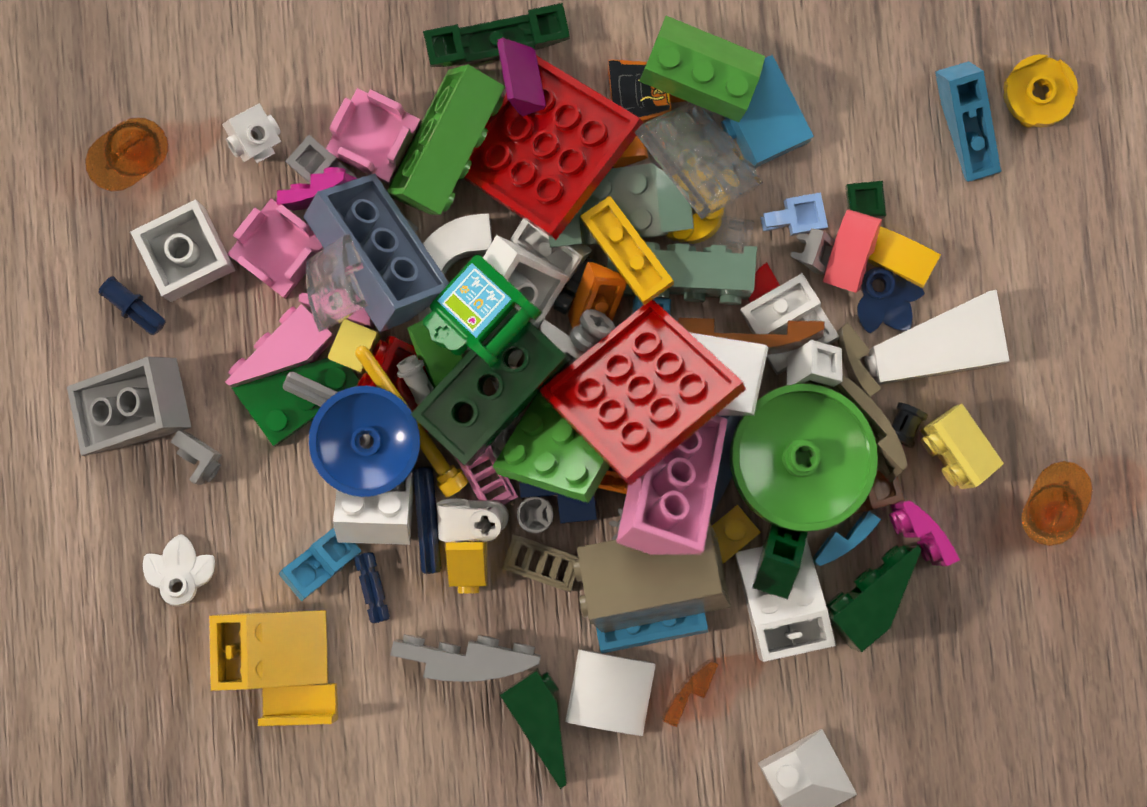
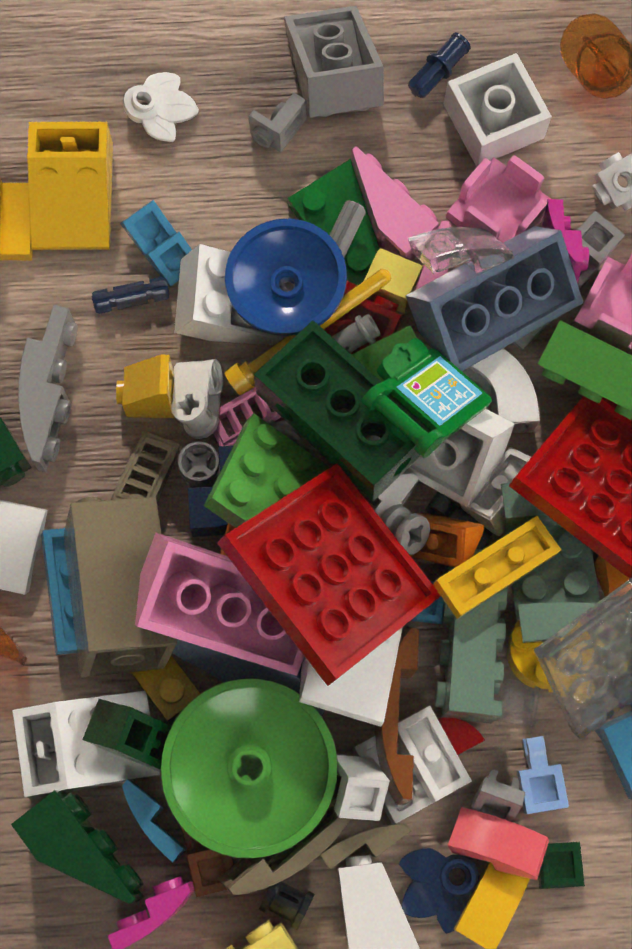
camera: 85 degrees right, 10 degrees down
dark blue axle [413,467,441,574] -> none

